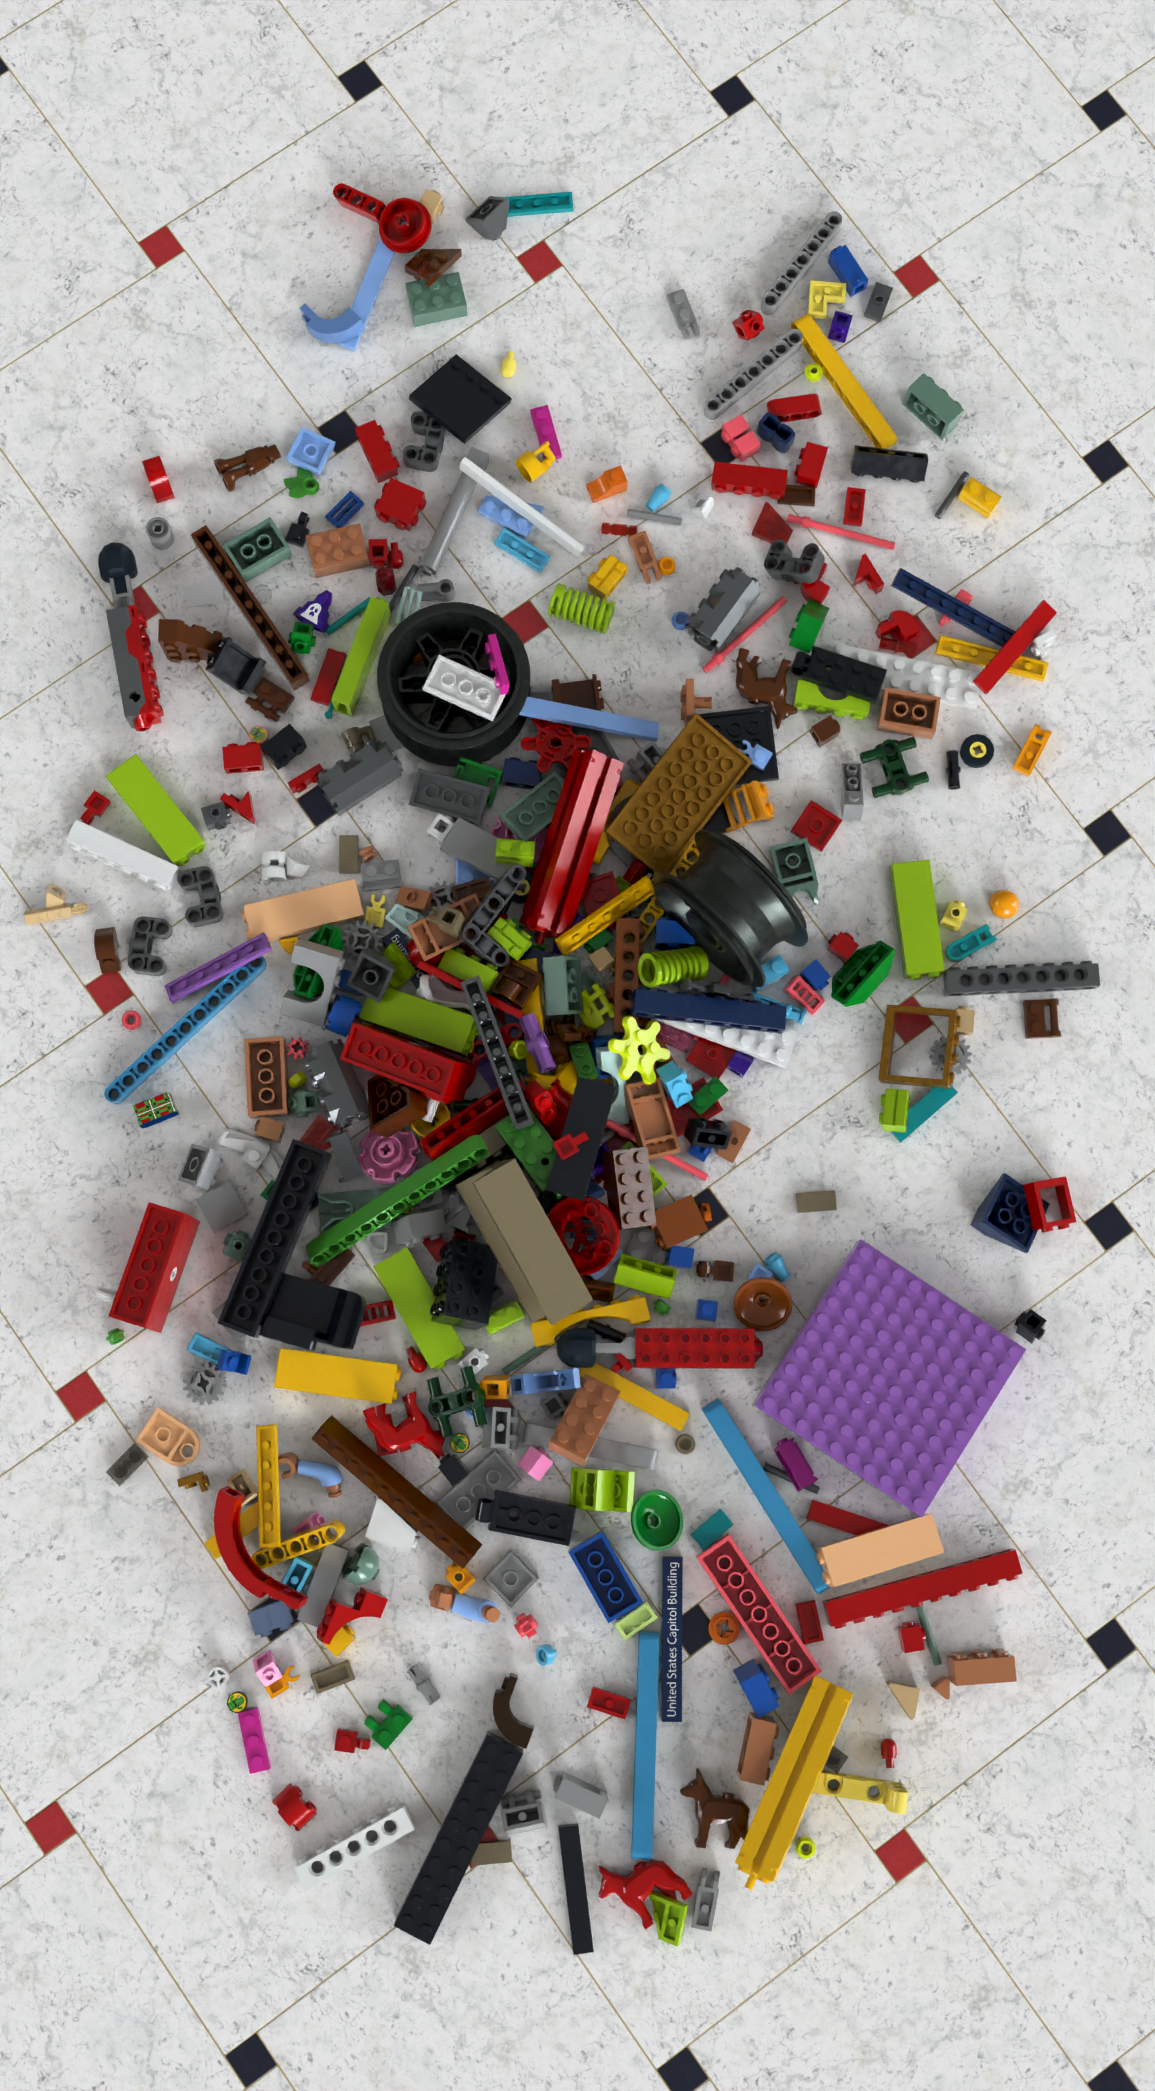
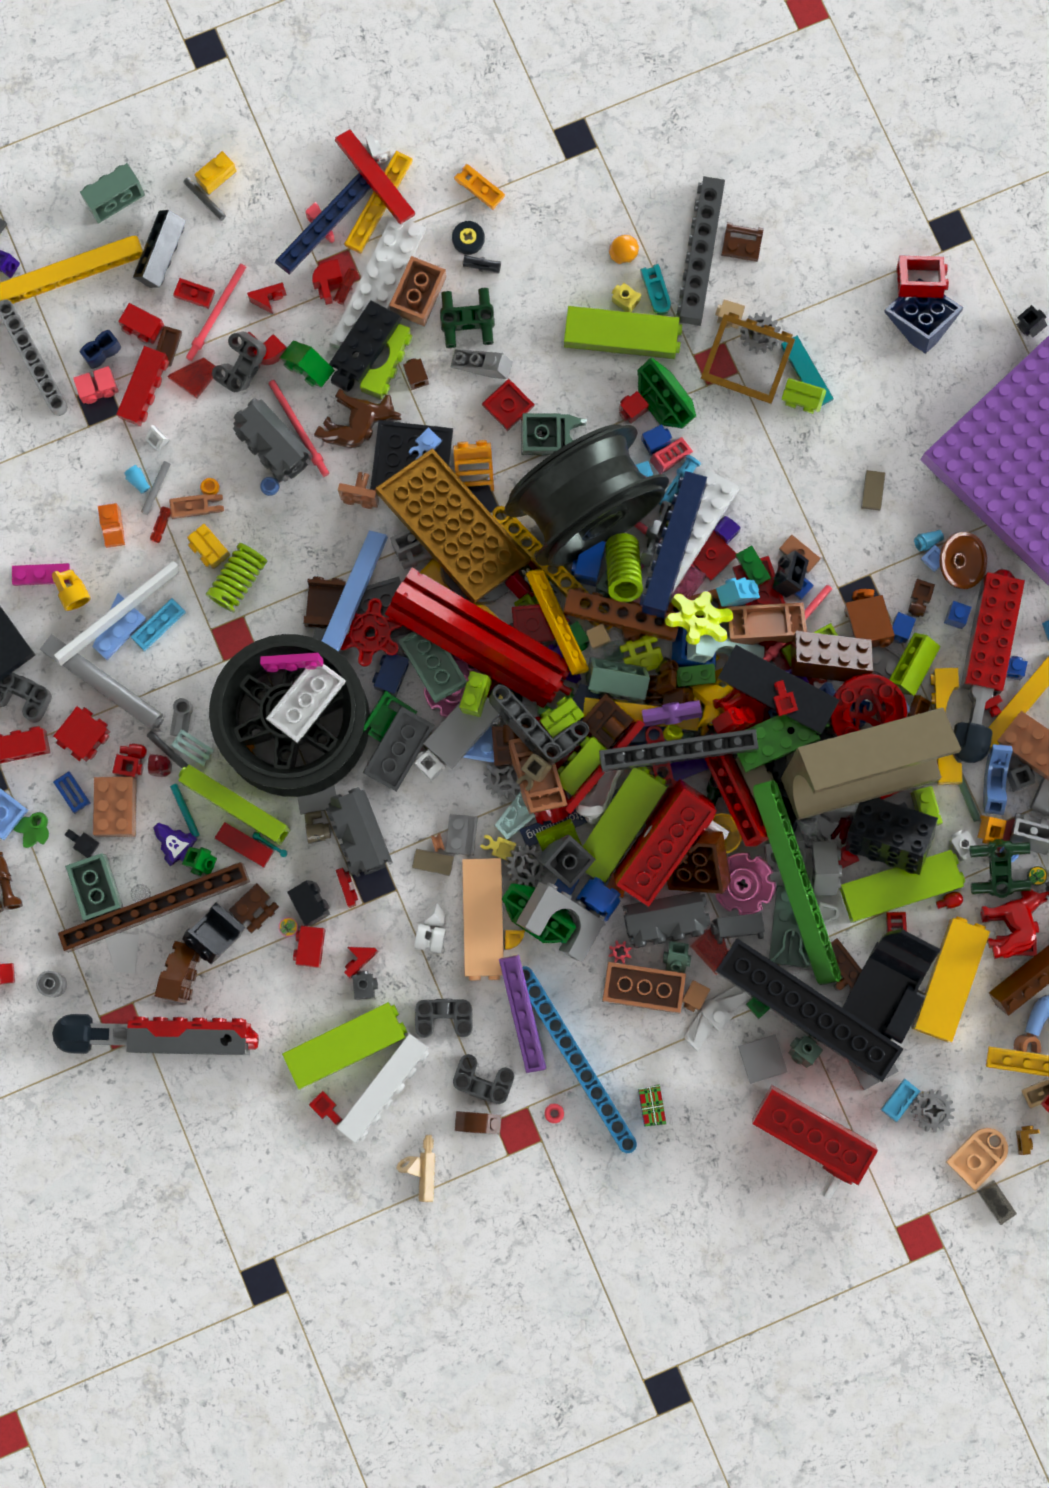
camera: 70 degrees left, 0 degrees up
bright green plate [106,1328,125,1345] -> none
light grey brick [178,1144,223,1191] -> none
blue bracket [217,1349,251,1375] -> none
neon yellow tile [288,1071,307,1089] -> none
nougat plate [395,886,433,912] -> none
black pin [586,1319,626,1343] -> none
bright green plate [653,1298,671,1316] -> none
red beam [767,394,822,423] -> none
neon yellow plate [804,363,823,382] -> none

